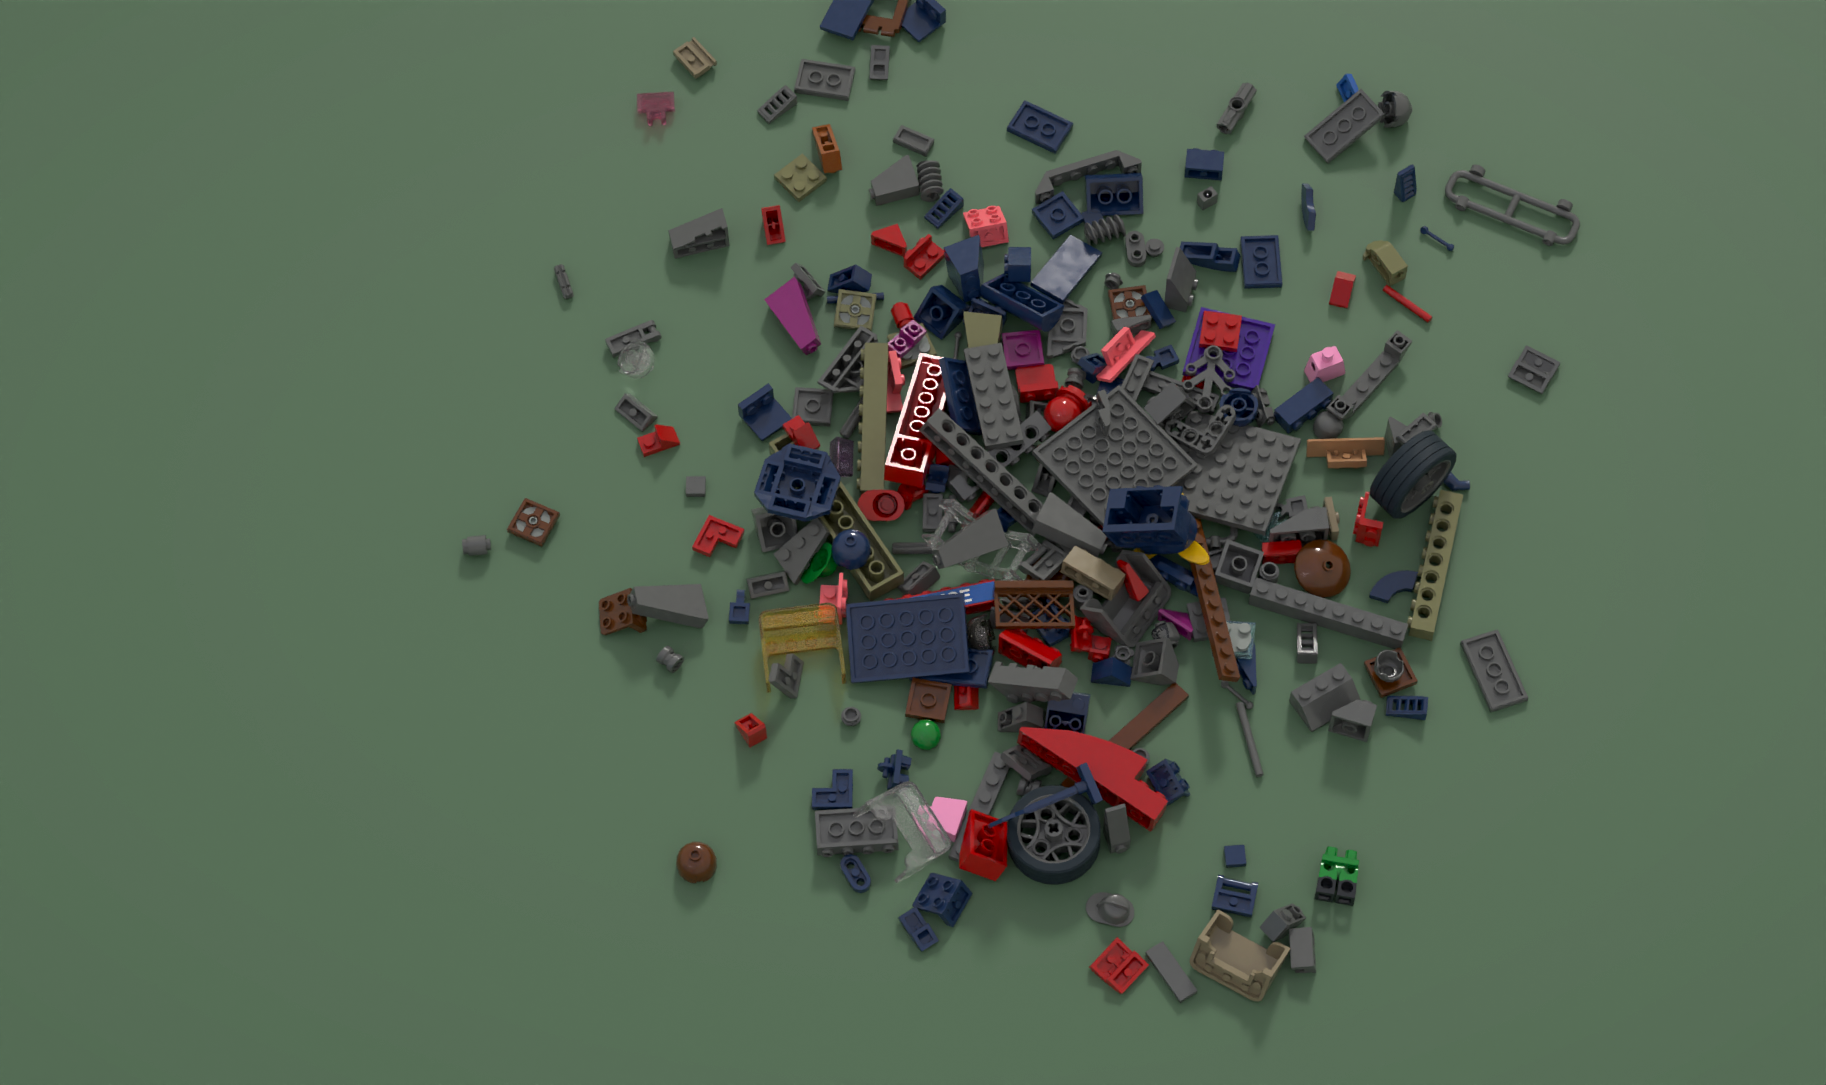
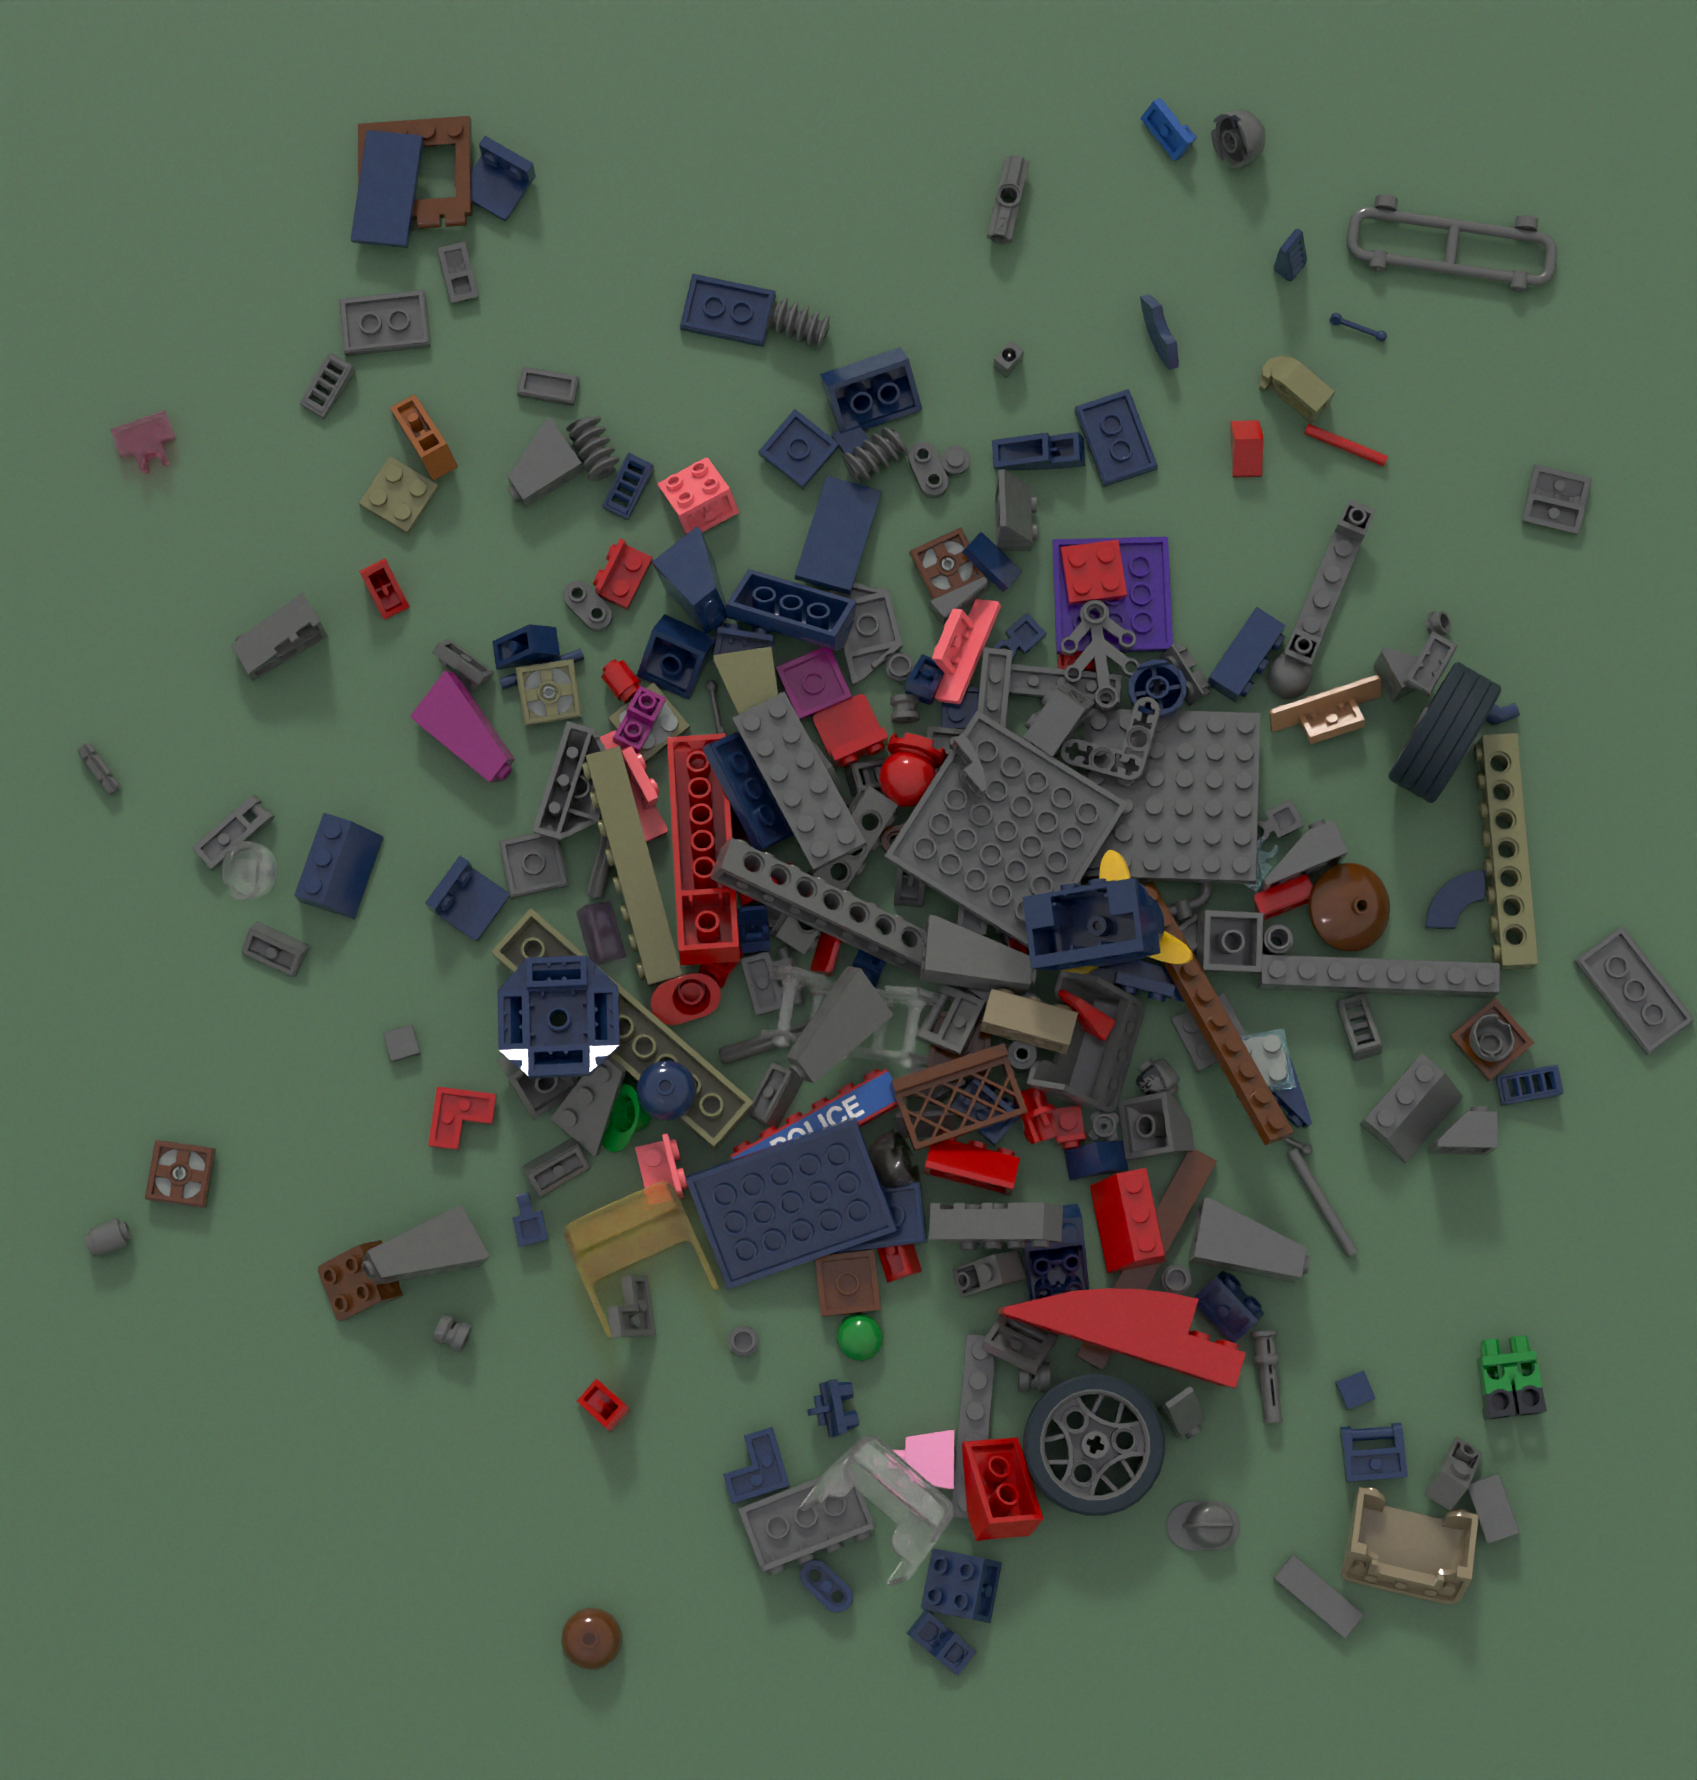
camera: 20 degrees left, 15 degrees up
red slope [637,424,680,457] -> none
dark tan plate [673,37,717,79] -> none
red slope [783,415,820,449] -> none
red slope [871,224,907,257] -> none
dark blue piece [987,762,1103,829] -> none
dark blue brick [1004,247,1031,282] -> none
dark grey slope [1035,150,1142,204] -> none
red slope [1089,937,1149,994] -> none
dark grey plate [1104,273,1123,289] -> none
magenta slope [1158,609,1193,641] -> none
dark blue brick [1184,148,1224,181] -> none
dark grey tile [1304,89,1385,164] -> none
bright pink torso [1304,346,1345,383] -> none
dark tan plate [1322,496,1340,541] -> none
red bracket [1353,492,1384,547] -> none
none -> dark blue slope [294,813,384,919]
none -> dark grey plate [563,581,613,632]
none -> dark grey piece [766,297,830,351]
none -> red slope [1090,1168,1167,1274]
none -> dark grey slope [1188,1197,1310,1283]
none -> dark grey pin [1250,1330,1283,1423]

